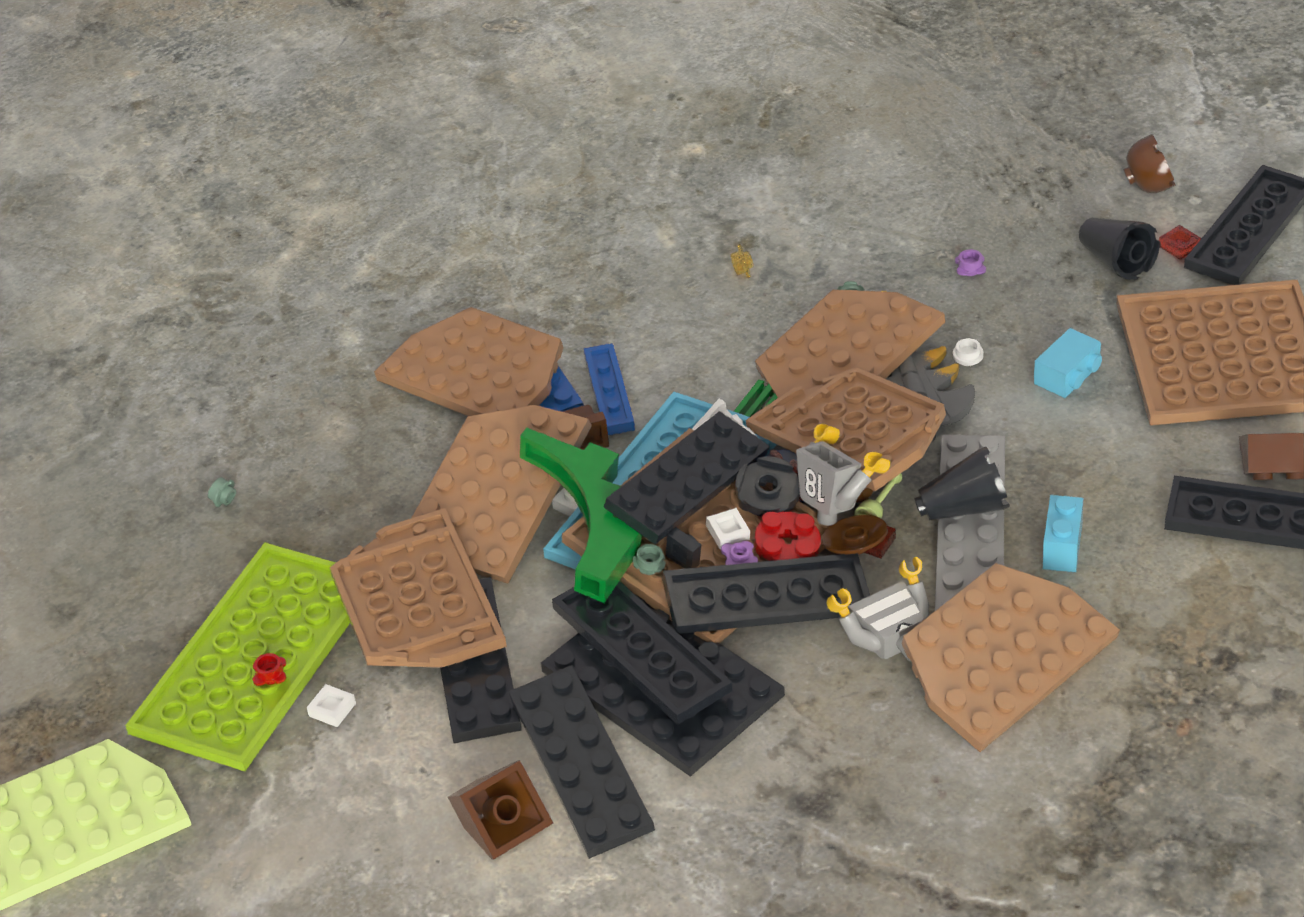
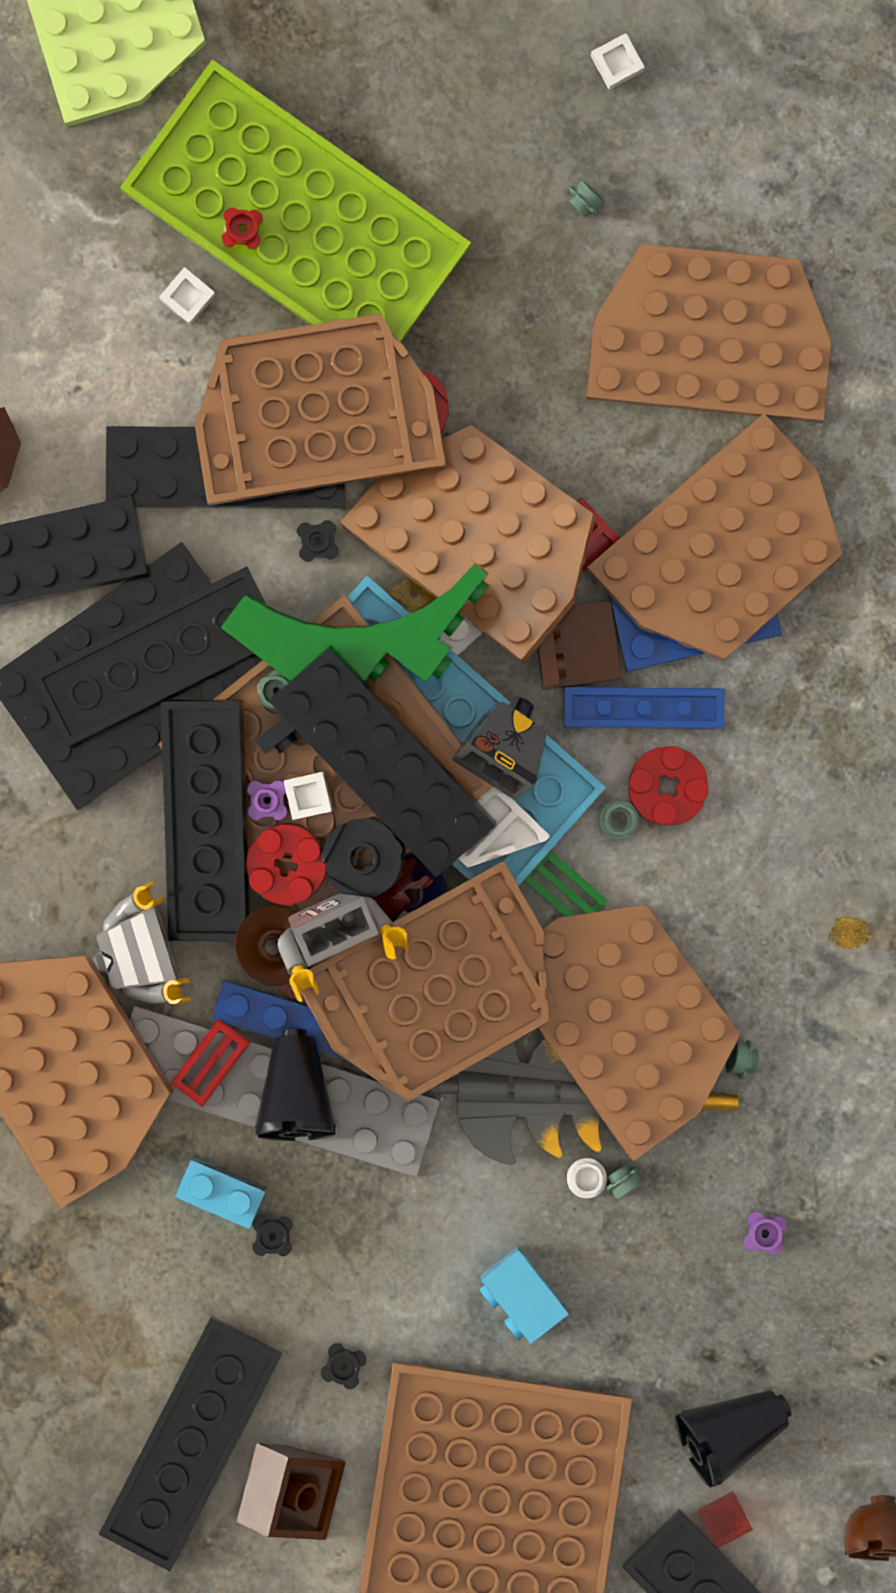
camera: 90 degrees right, 45 degrees up
none -> red tile [170,1018,251,1107]
none -> blue plate [212,980,347,1060]
none -> black plate [252,1216,293,1256]
none -> black plate [297,520,338,562]
none -> black plate [321,1343,366,1389]
none -> clear yellow plate [391,577,436,614]
none -> dark grey torso [452,697,546,800]
none -> medium nougat plate [586,244,831,423]
none -> white plate [590,33,645,90]
none -> sand green plate [599,800,639,840]
none -> sand green plate [606,1164,644,1199]
none -> red plate [628,746,709,825]

